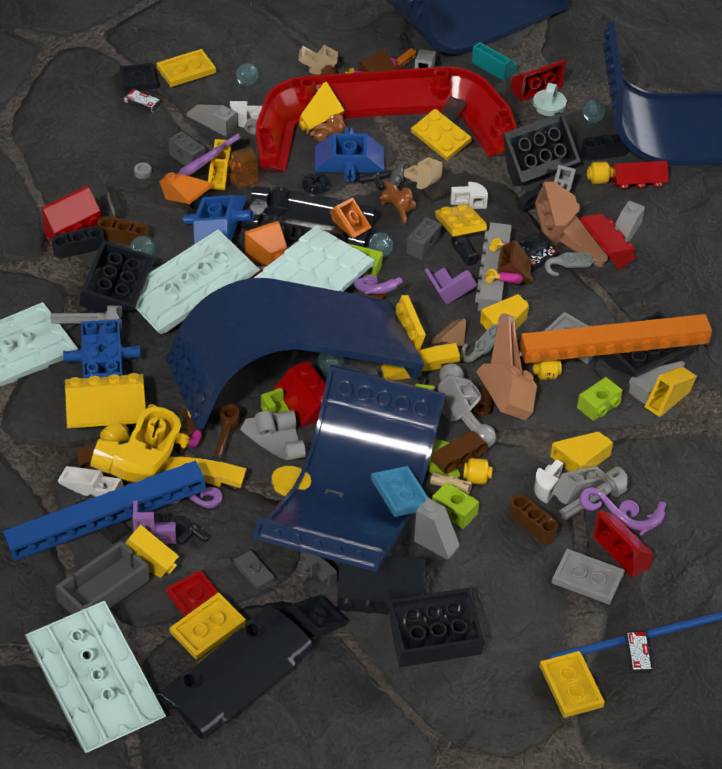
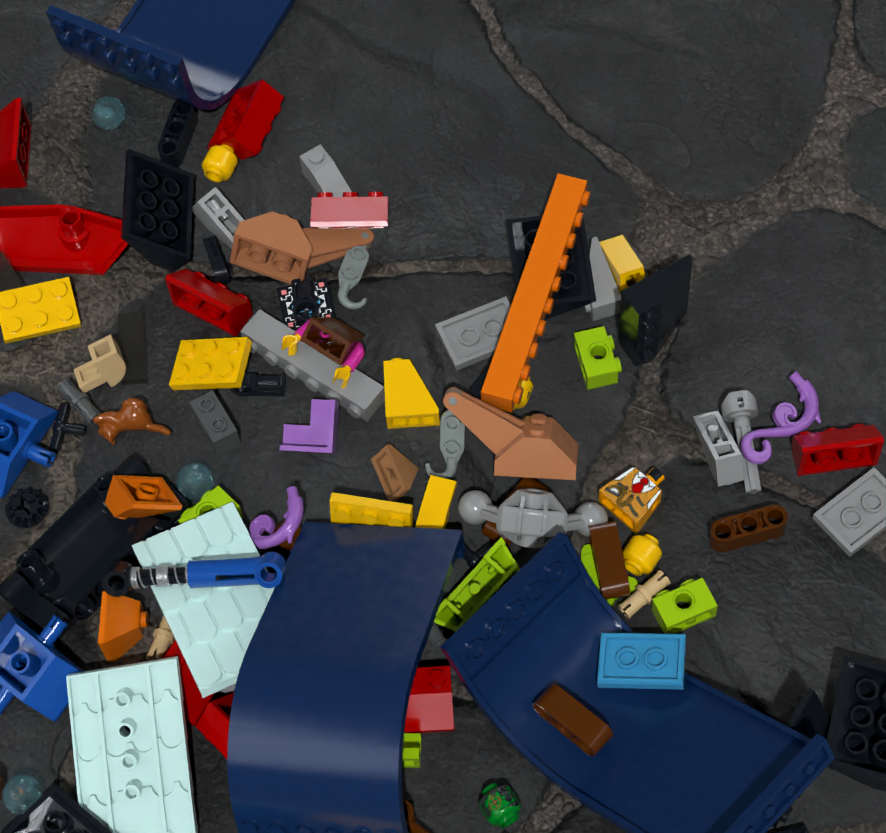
camera: 55 degrees left, 15 degrees up
light grey panel [240,410,306,460] -> none
yellow tile [271,466,311,496] -> none
light grey slope [414,498,460,560] -> none
white brick [450,182,488,209] -> none
light aqua tile [533,83,567,116] -> none
white brick [534,459,563,504] -> none
yellow slope [550,431,613,472] -> none
none -> piece [102,552,286,597]
none -> red slope [165,269,253,337]
none -> green head [478,783,522,828]
none -> reddish brown beam [532,684,613,757]
none -> torso [599,467,665,534]
none -> black slope [619,254,693,367]

